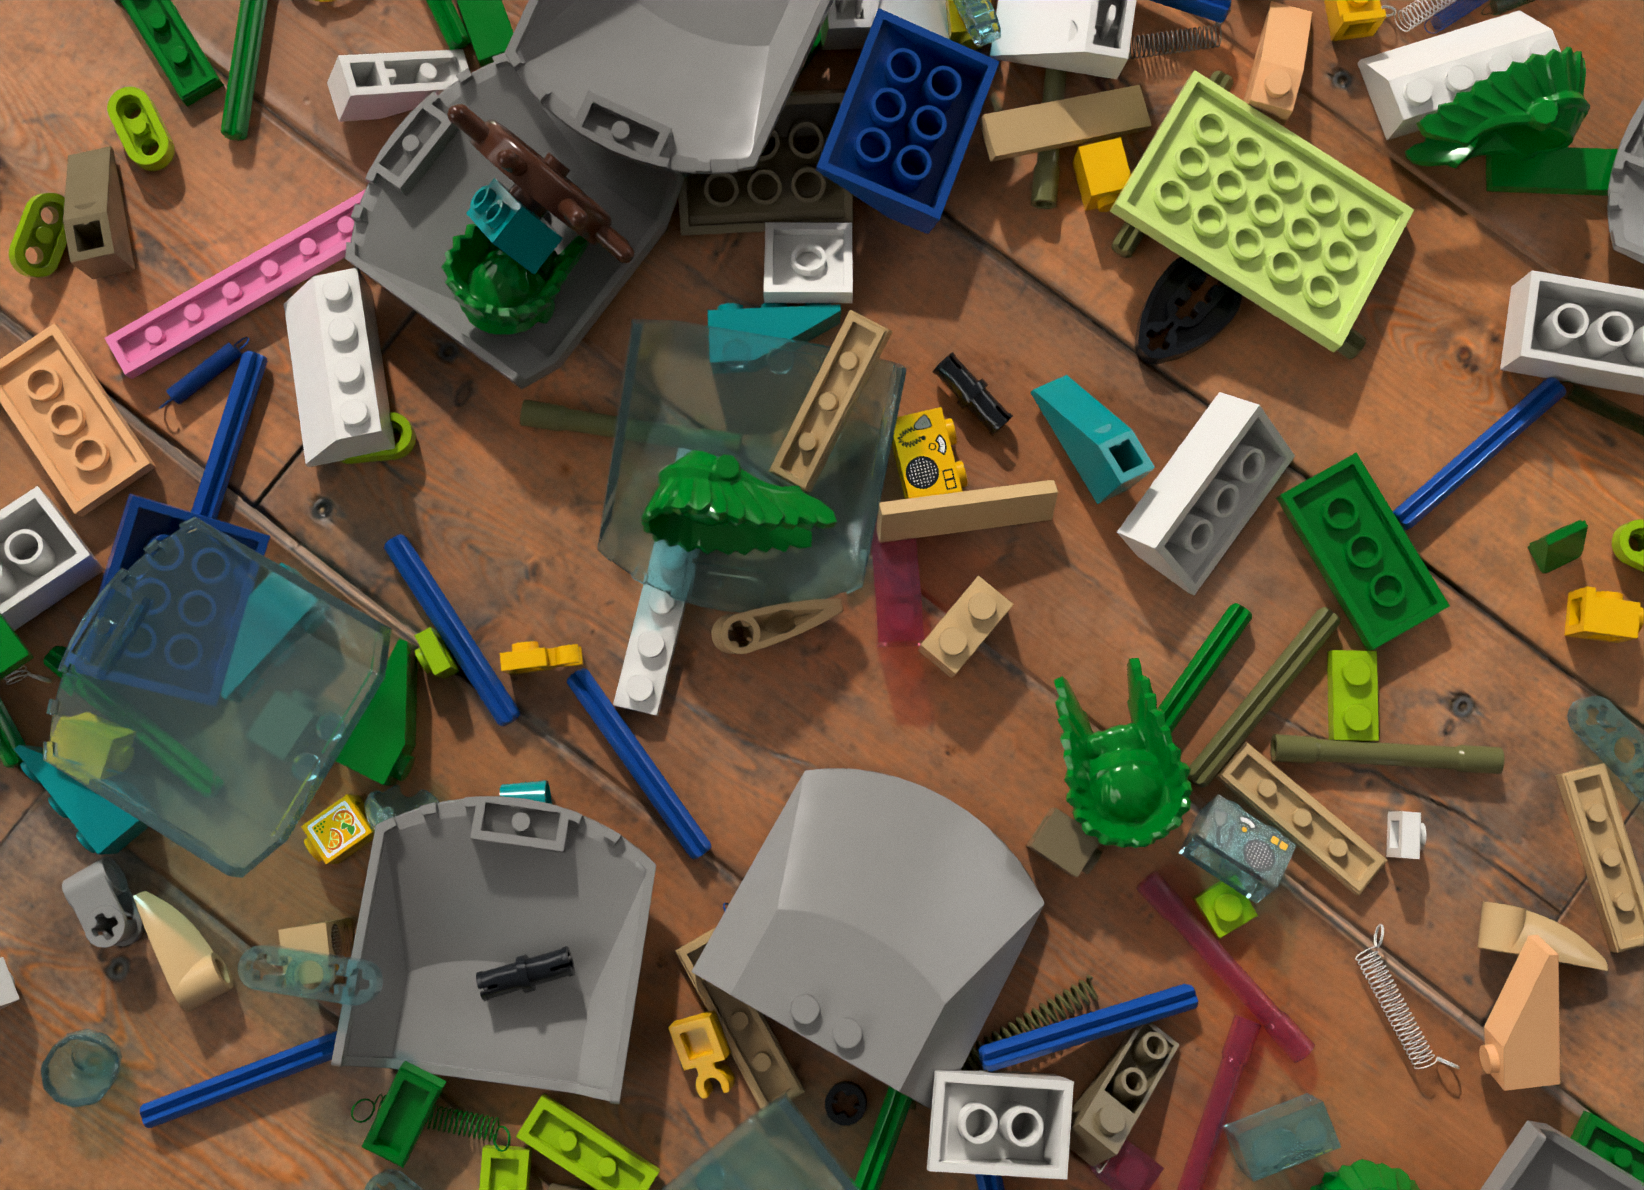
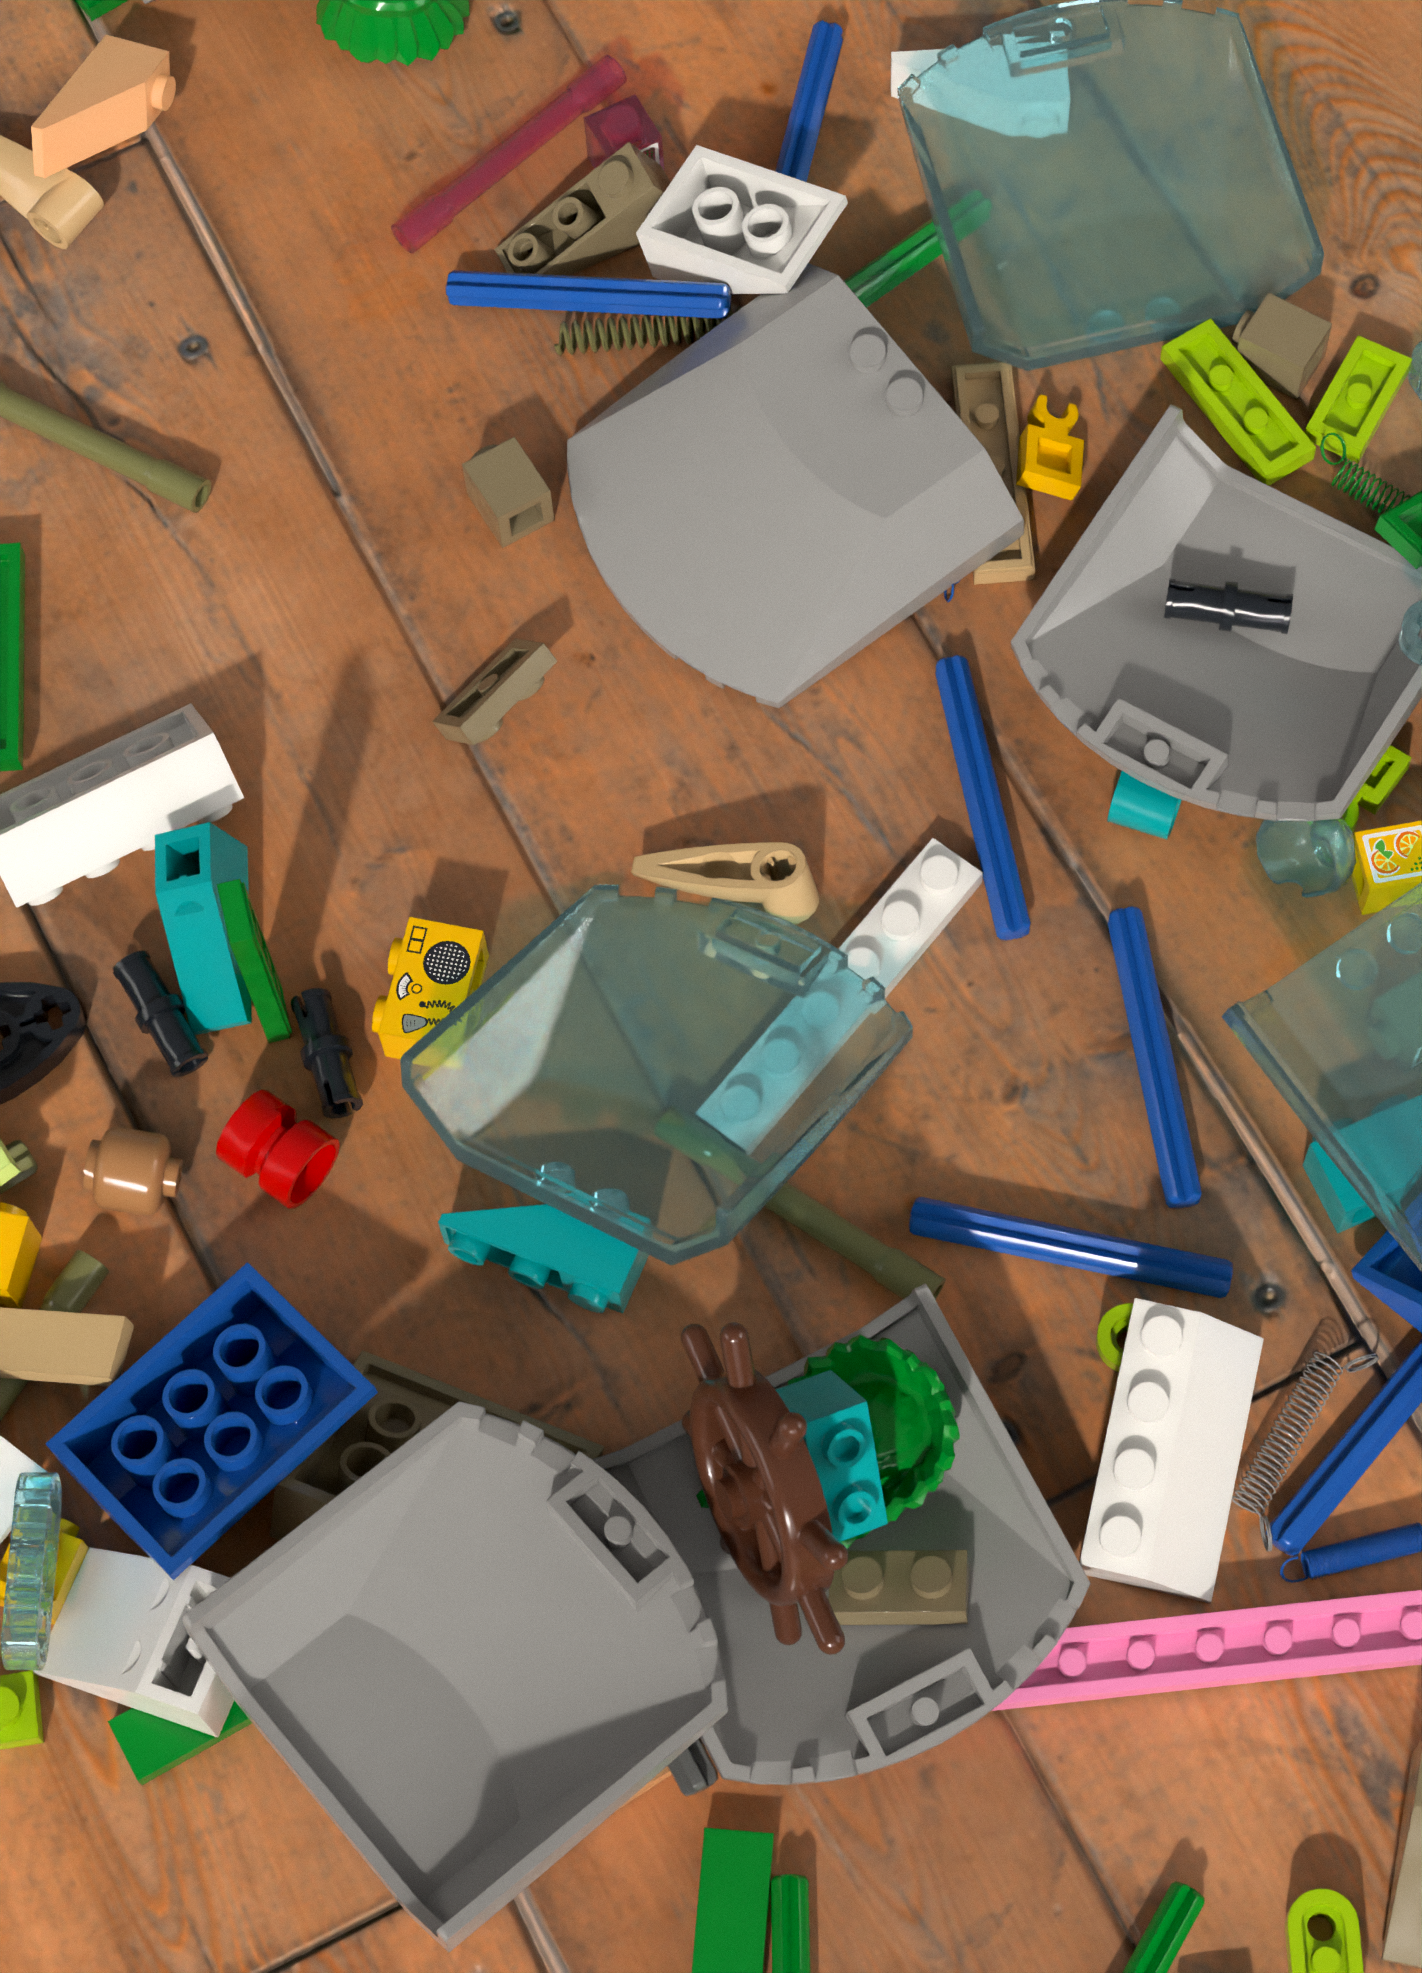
camera: 150 degrees left, 15 degrees down
white slope [327,49,469,122] -> none
green slope [335,638,418,786] -> none
lime plate [414,627,460,679] -> none
yellow plate [499,641,584,675] -> none
green piece [641,450,837,556] -> none
white plate [764,222,853,303] -> none
tan tile [769,310,893,492] -> none
black bush [825,1081,867,1126] -> none
clear pink slope [869,515,924,648] -> none
tan tile [876,480,1058,543] -> none
tan brick [918,575,1014,678] -> none
green piece [1054,658,1193,848] -> none
clear pink piece [1136,870,1315,1063] -> none
green axle [1158,603,1252,733] -> none
clear light blue brick [1178,794,1296,904] -> none
olive axle [1188,607,1341,788] -> none
lime plate [1192,875,1258,939] -> none
tan tile [1215,741,1388,895] -> none
clear light blue brick [1223,1093,1341,1182] -> none
lime plate [1327,650,1379,742] -> none
white piece [1355,924,1460,1069] -> none
white plate [1386,811,1426,859] -> none
none -> medium nougat head [83,1127,183,1216]
none -> black pin [113,950,209,1077]
none -> red wheel [216,1089,340,1209]
none -> green tile [217,879,292,1043]
none -> dark tan plate [432,638,557,745]
none -> dark tan plate [828,1550,969,1625]
none -> blue axle [909,1197,1233,1298]
none -> light grey piece [1232,1351,1379,1552]

